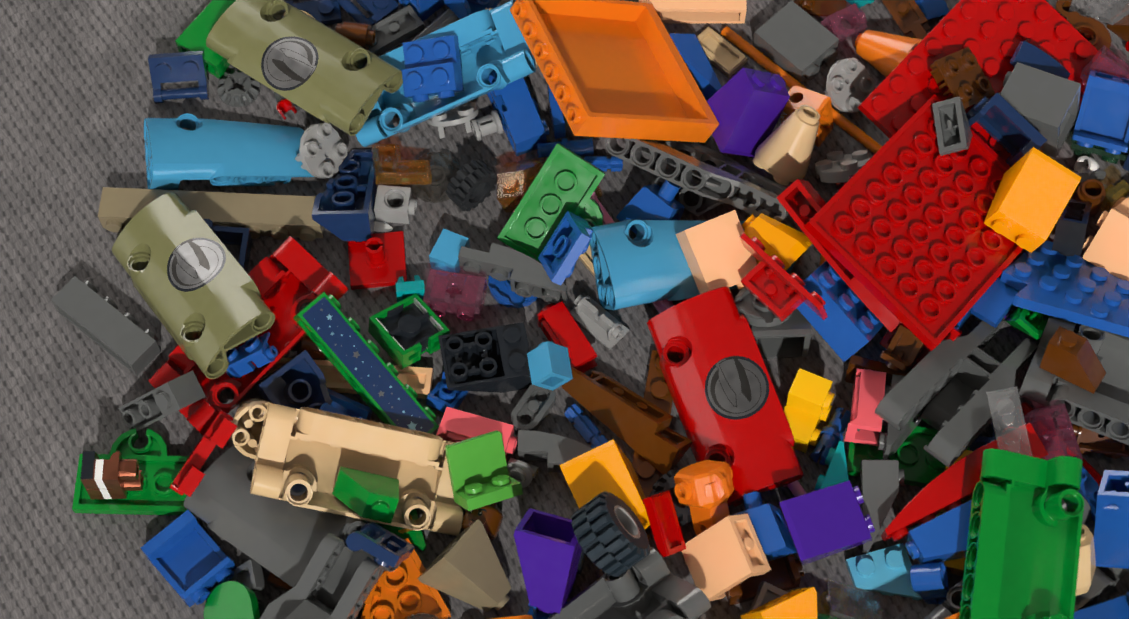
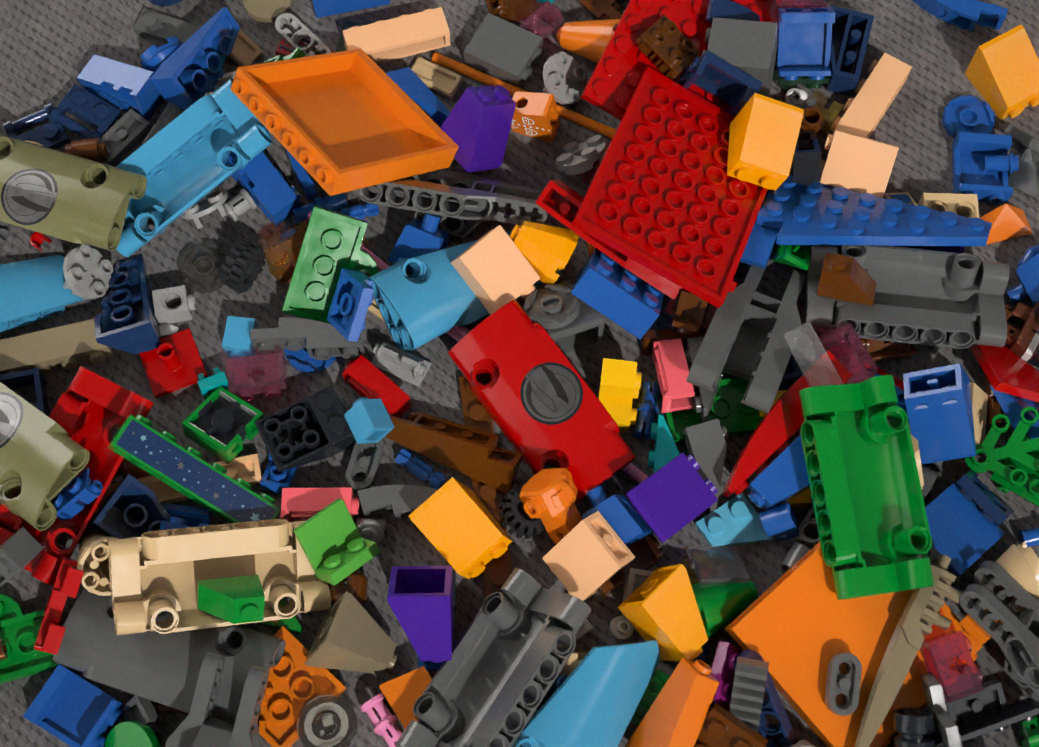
camera: 20 degrees left, 5 degrees up
dark blue plate [346,522,415,568] -> none
clear orange tile [371,144,432,185] -> none
blue plate [401,35,464,102] -> none
black wheel [571,491,650,577] -> none
red tile [643,490,686,557] -> none
red bracket [739,233,828,322] -> none
tan cone [753,105,820,186] -> none
dark grey slope [932,96,973,156] -> none

